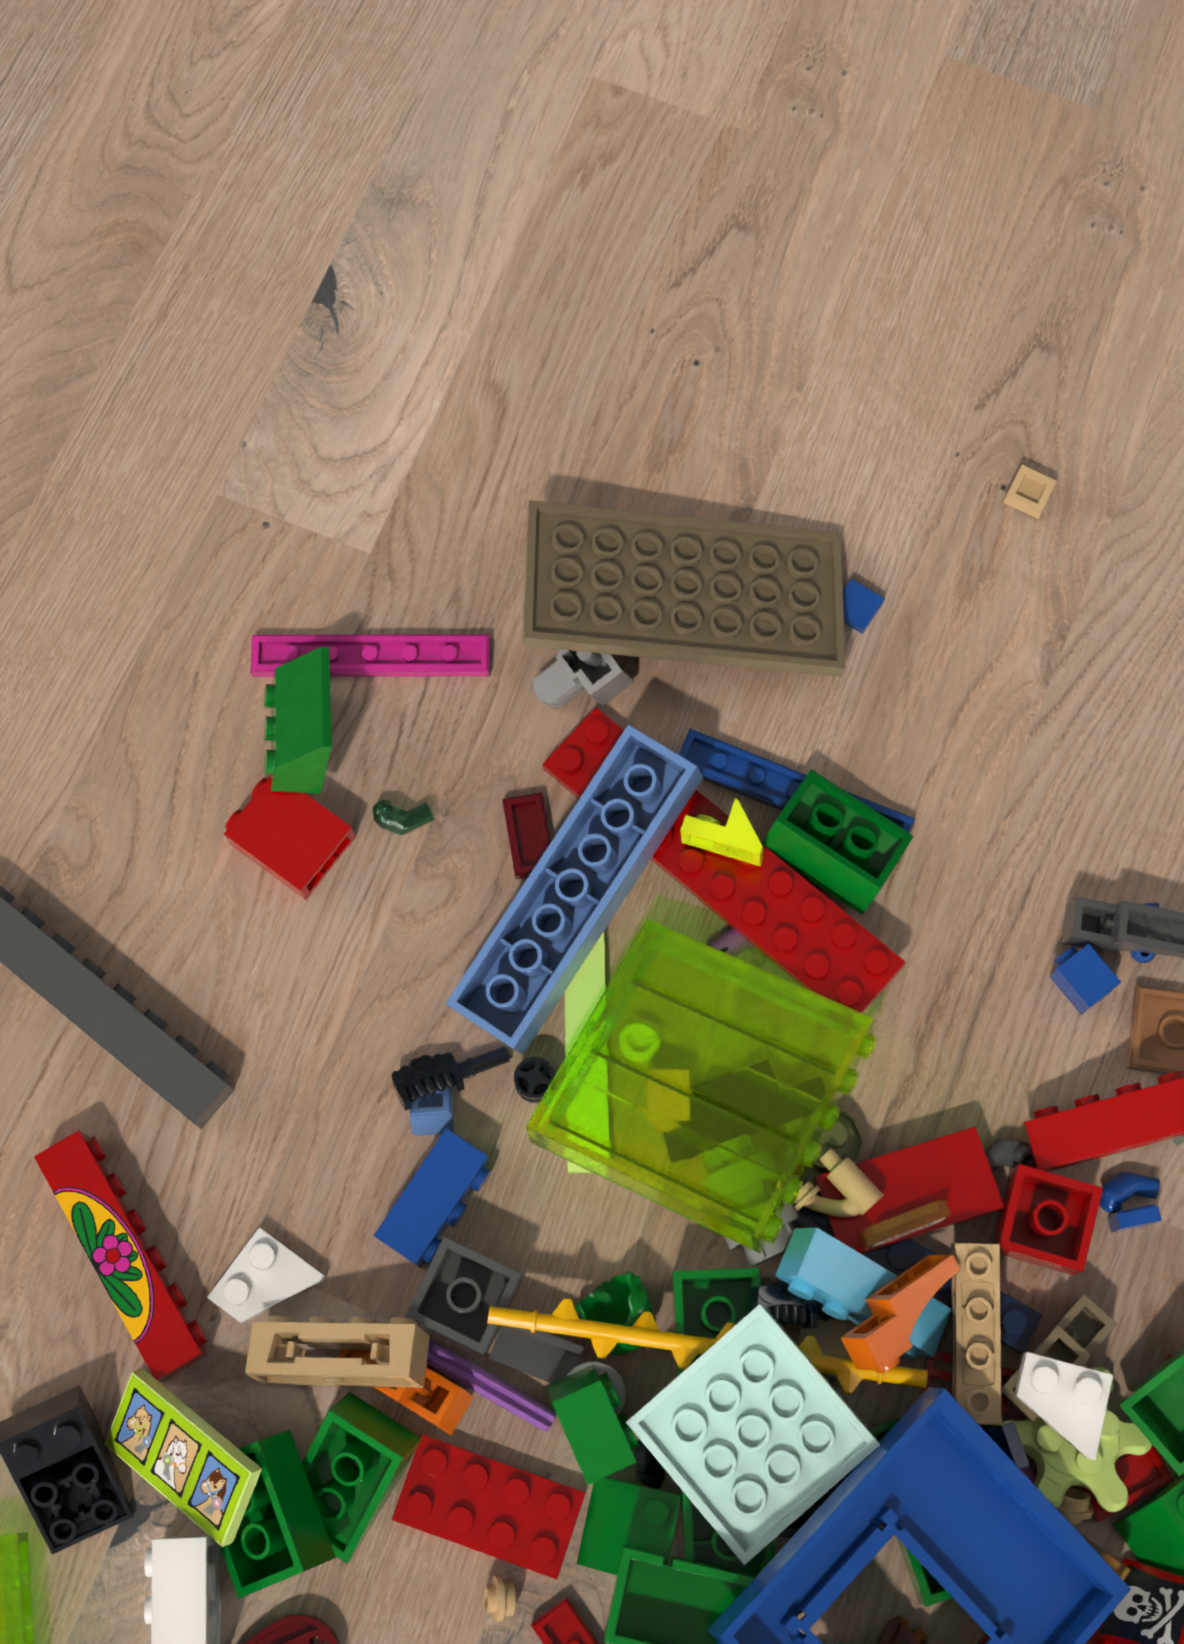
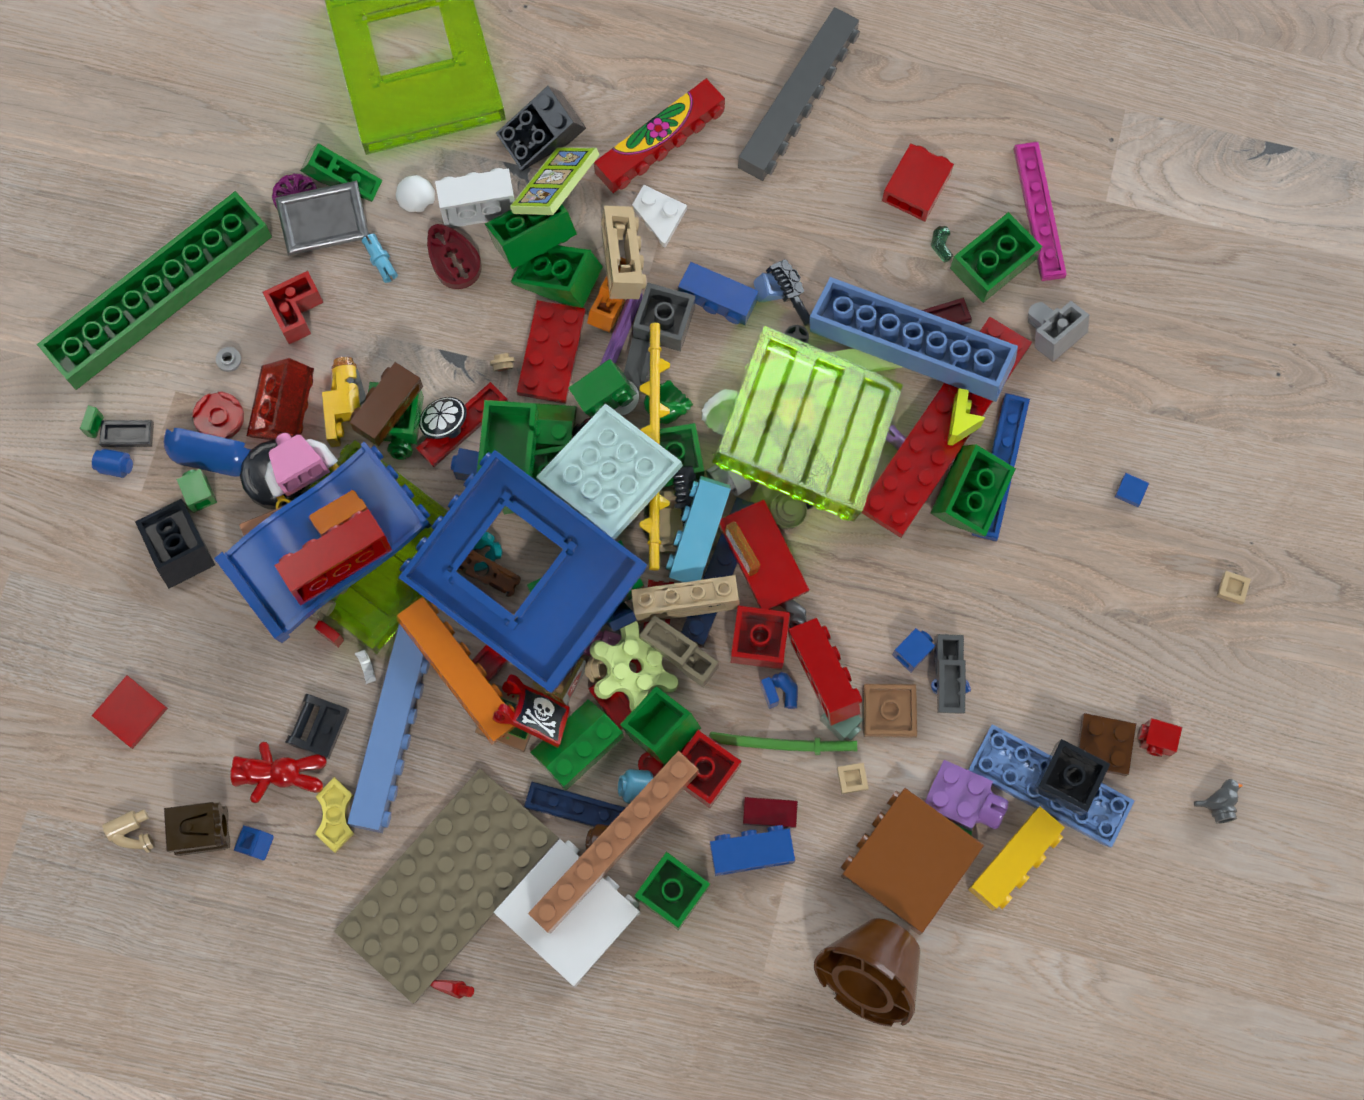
camera: 80 degrees right, 0 degrees up
green slope [264,647,332,794] -> none
dark tan plate [522,500,846,677] -> none
tan plant [791,1148,884,1218] -> none
orange slope [841,1254,960,1373] -> none
white wing [1014,1352,1113,1460] -> none
none -> hair [701,389,749,437]
none -> green brick [950,212,1042,303]

